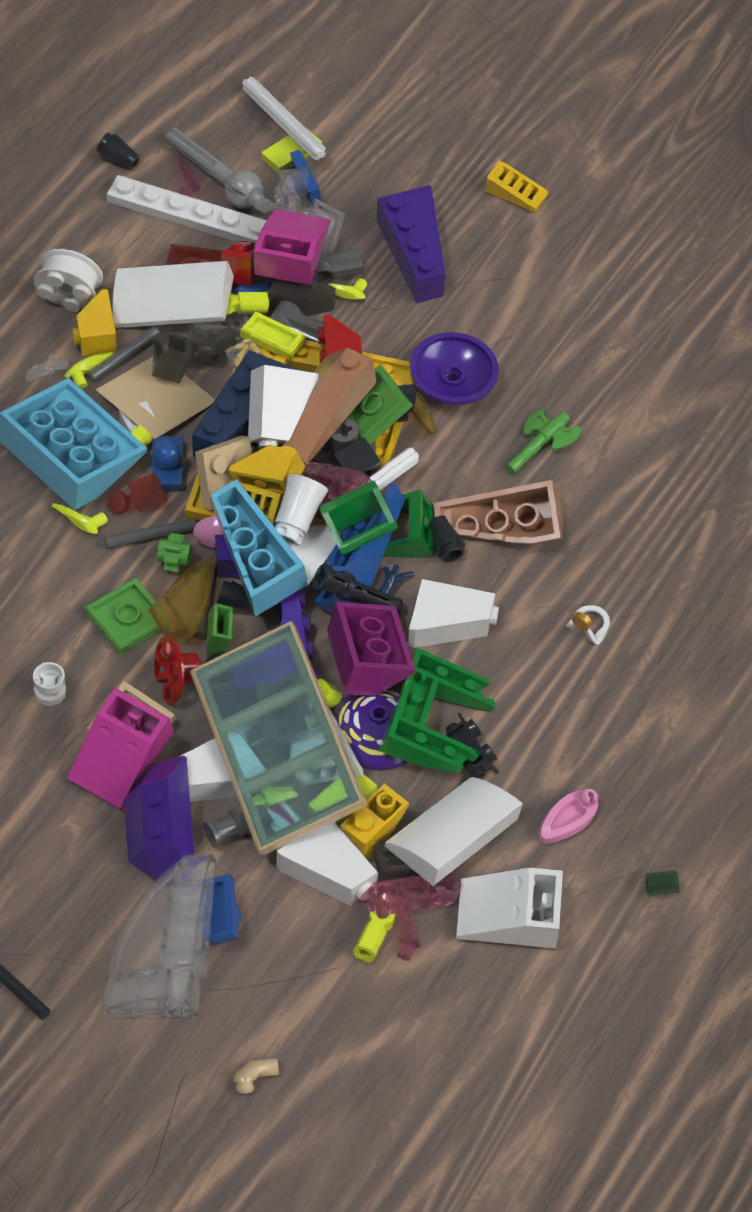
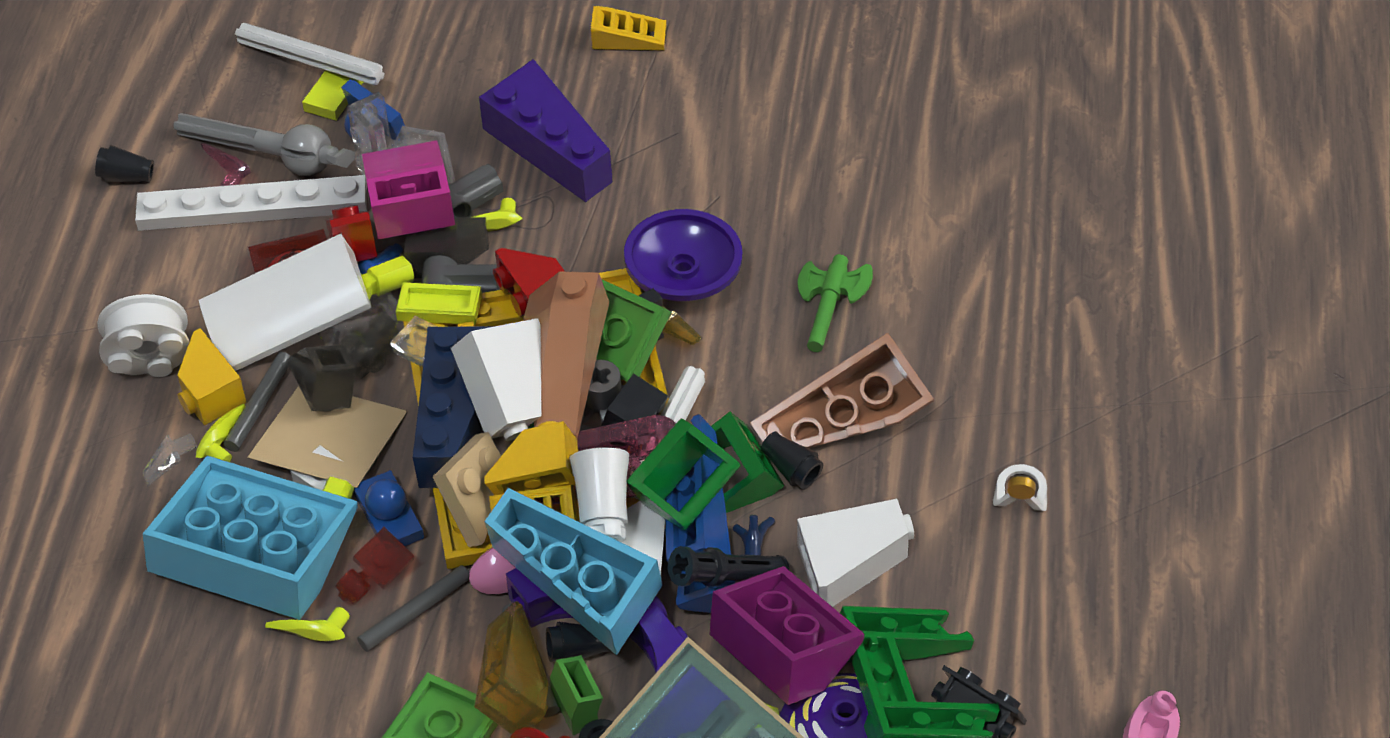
camera: 20 degrees left, 5 degrees down
bright green gear [157,533,192,572] -> none

